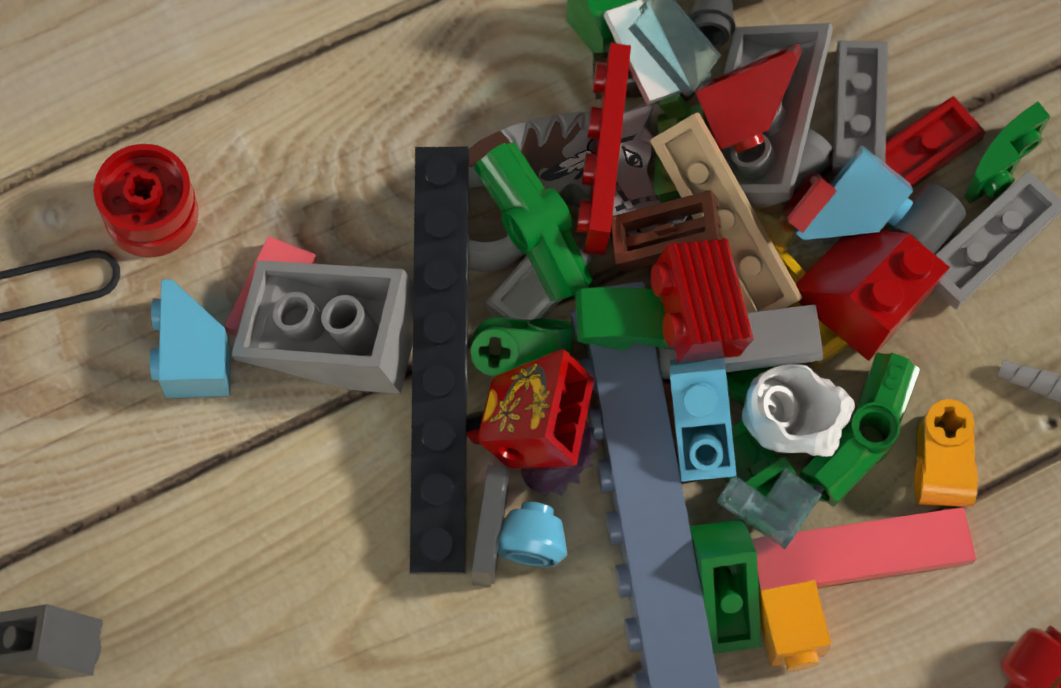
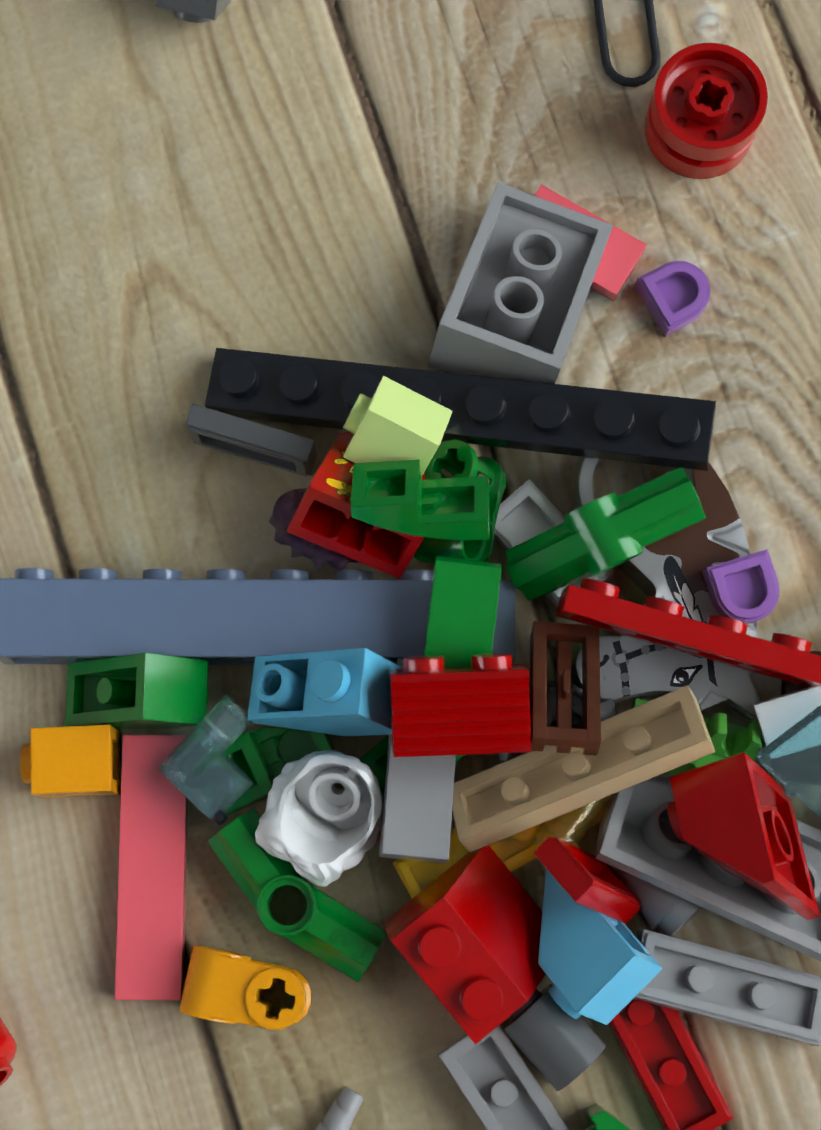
camera: 100 degrees right, 10 degrees up
medium azure slope [150,279,231,398] -> none
medium azure cone [498,502,567,567] -> none
none -> yellowish green brick [343,376,453,476]
none -> green slope [350,460,489,540]
none -> medium lavender tile [635,261,710,337]
none -> medium lavender tile [701,549,780,624]

